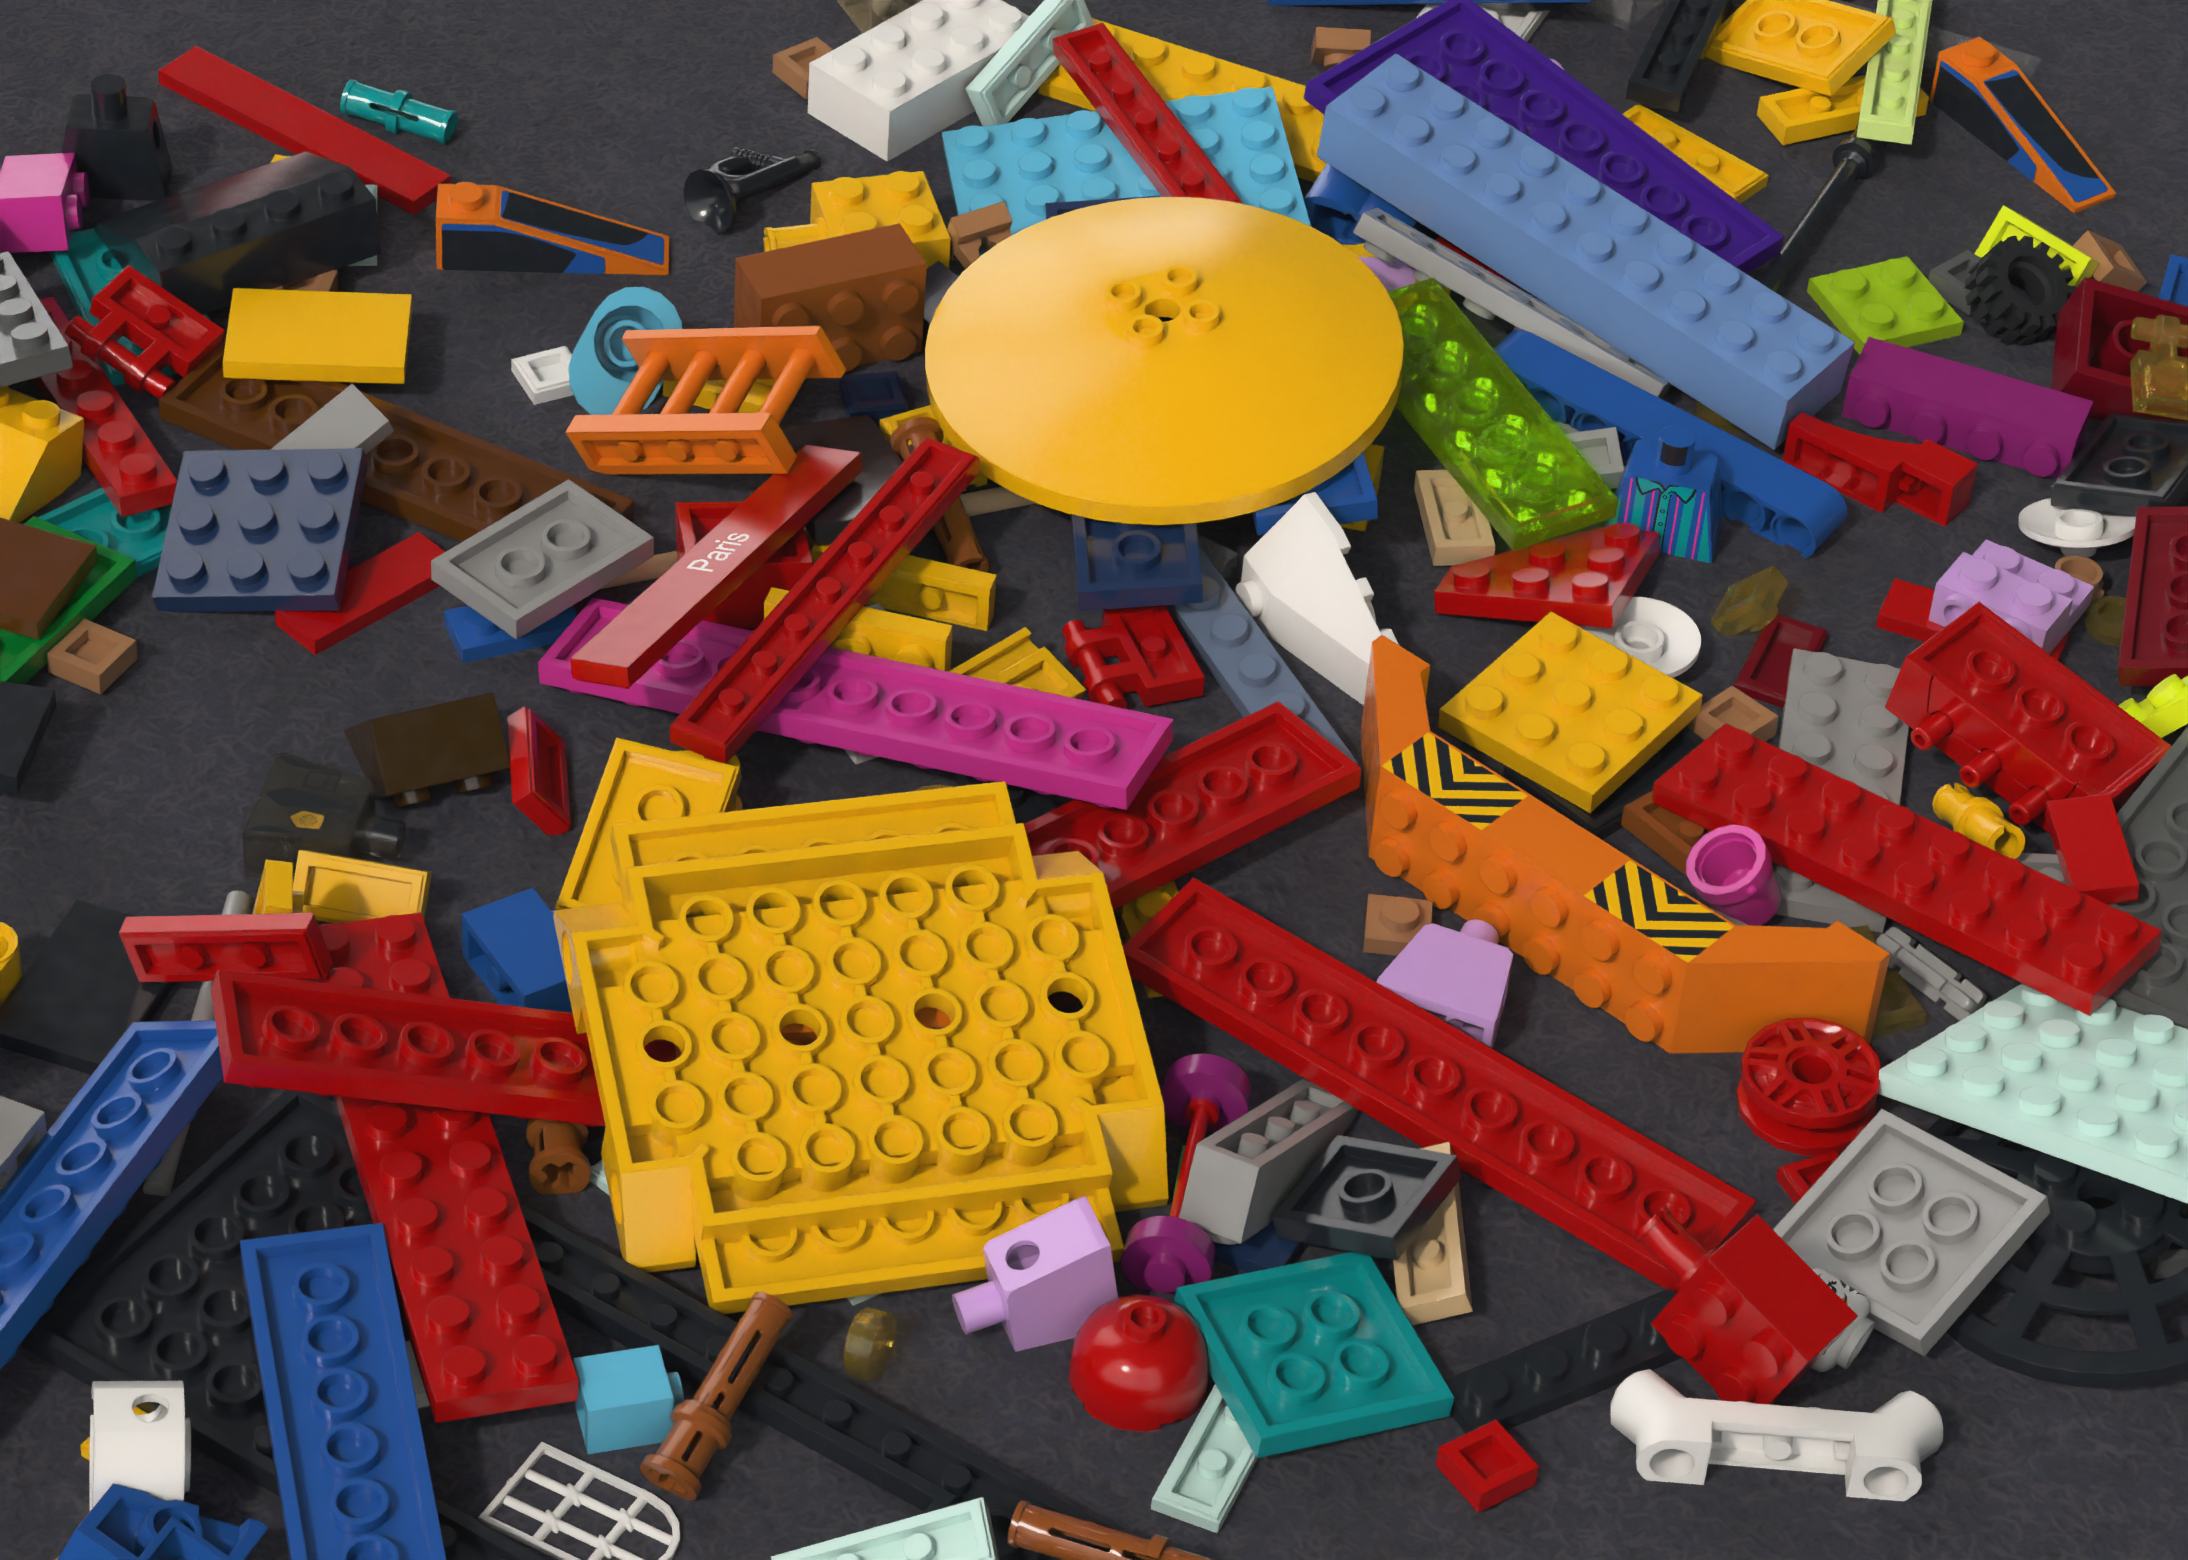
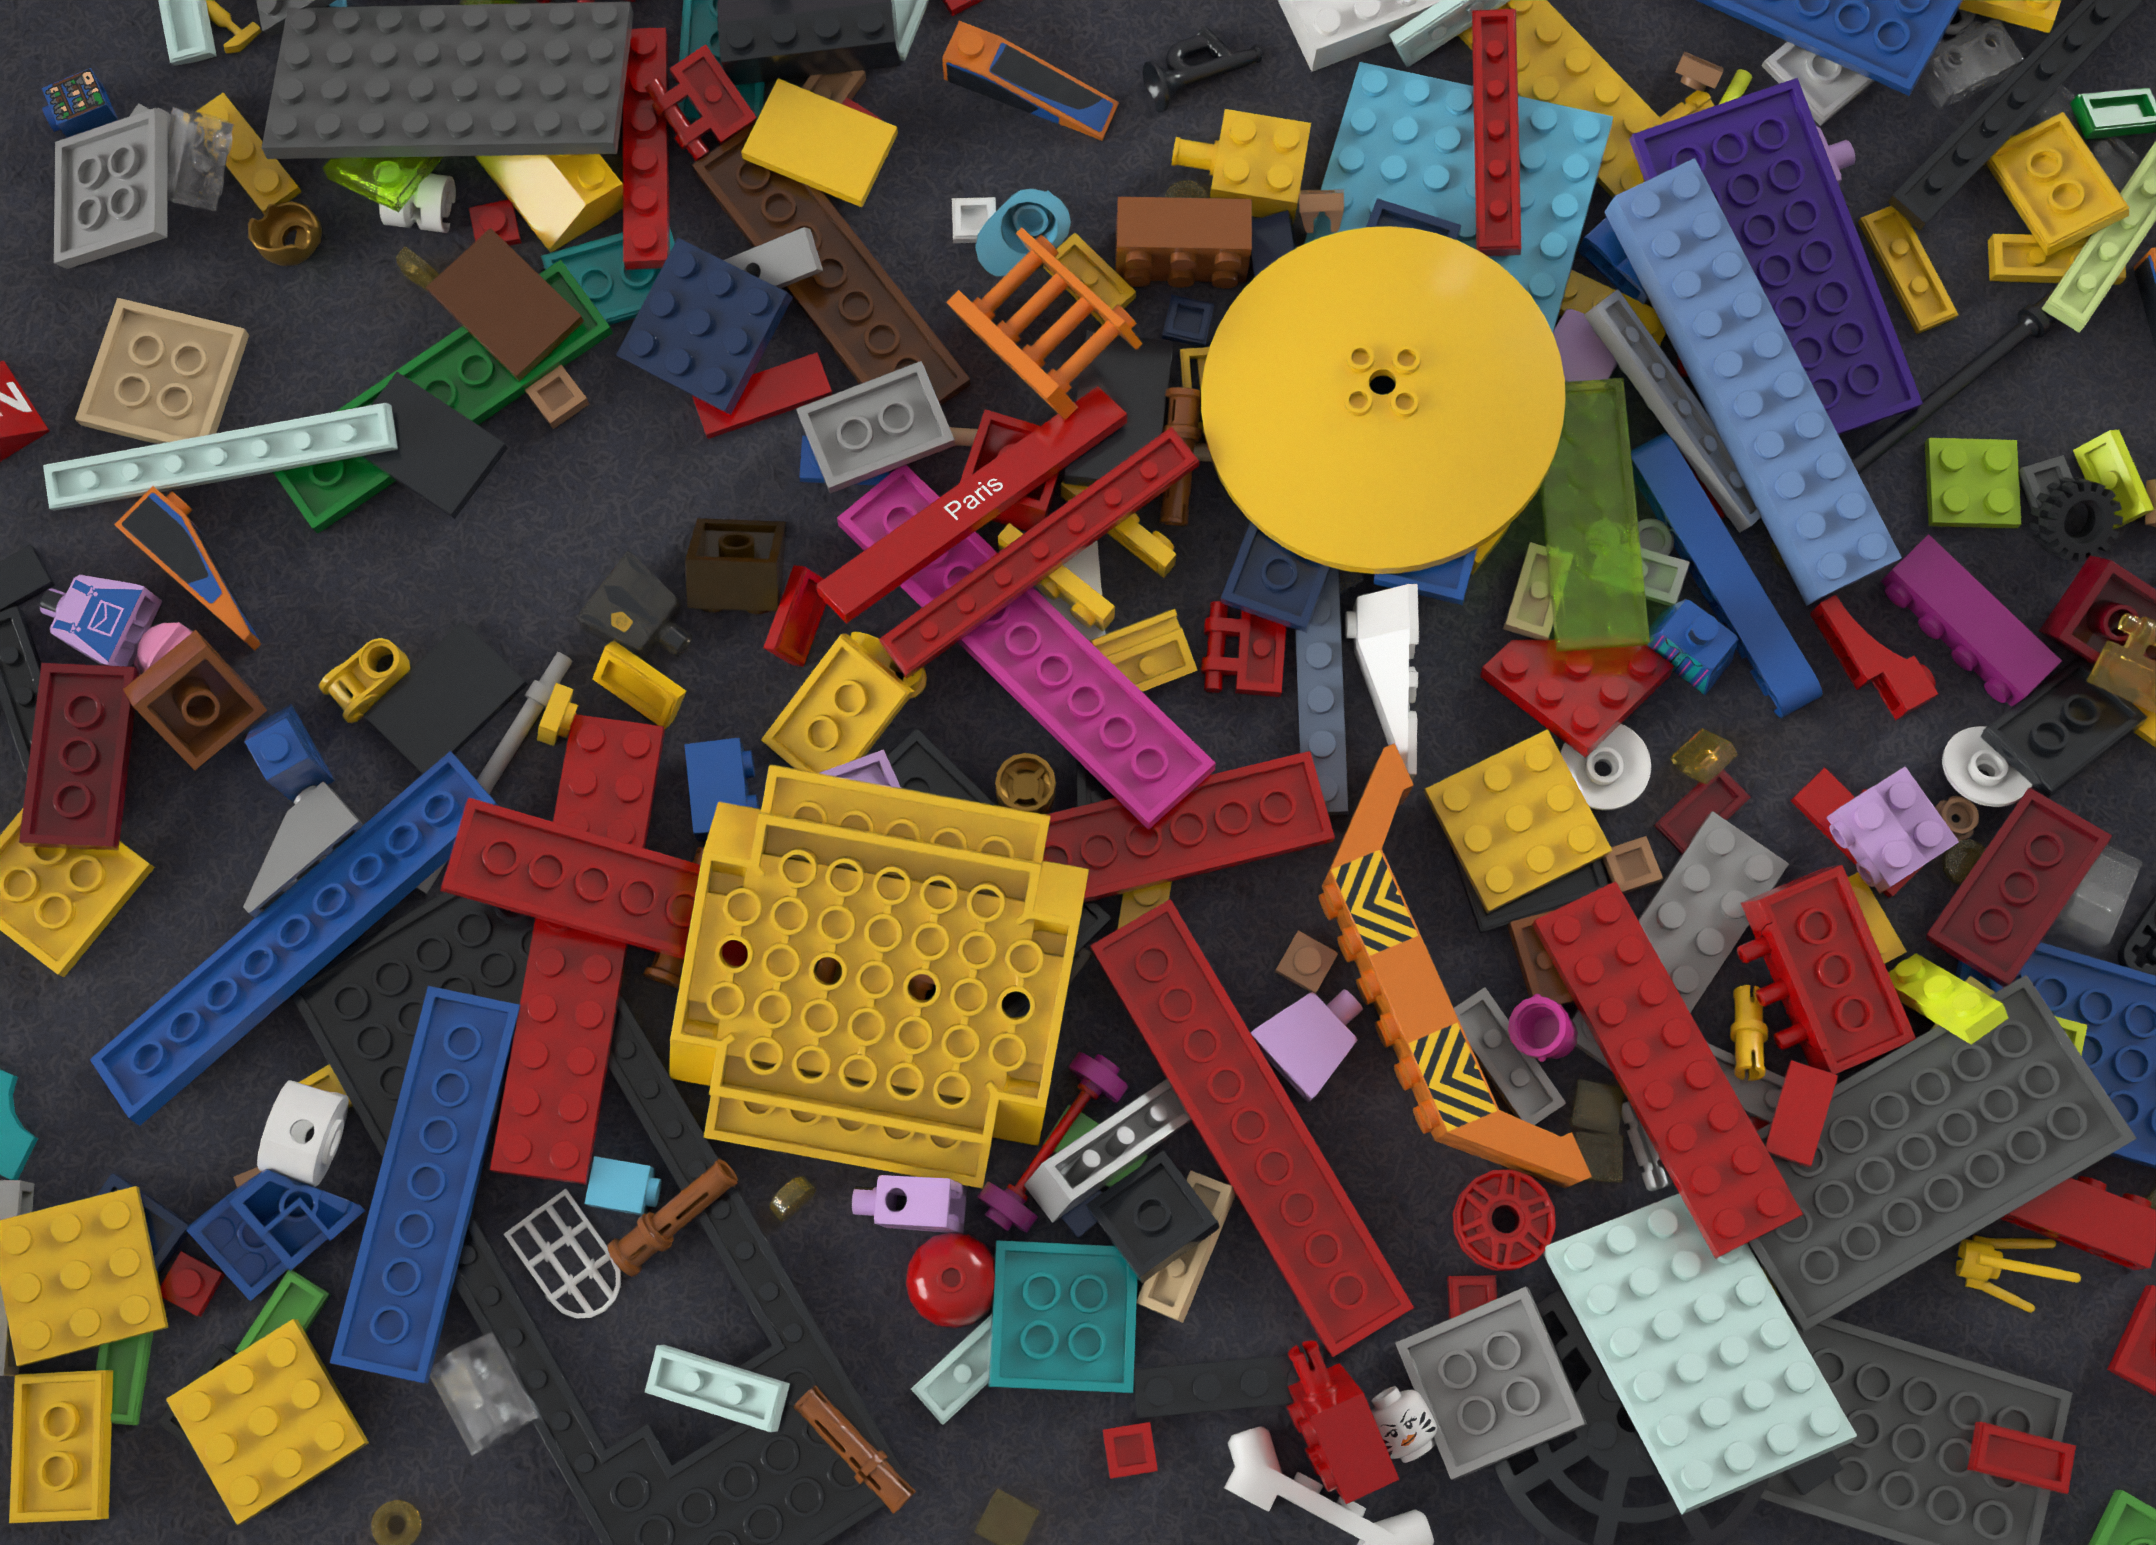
camera: 25 degrees right, 35 degrees up
red tile [119,913,333,982] -> none

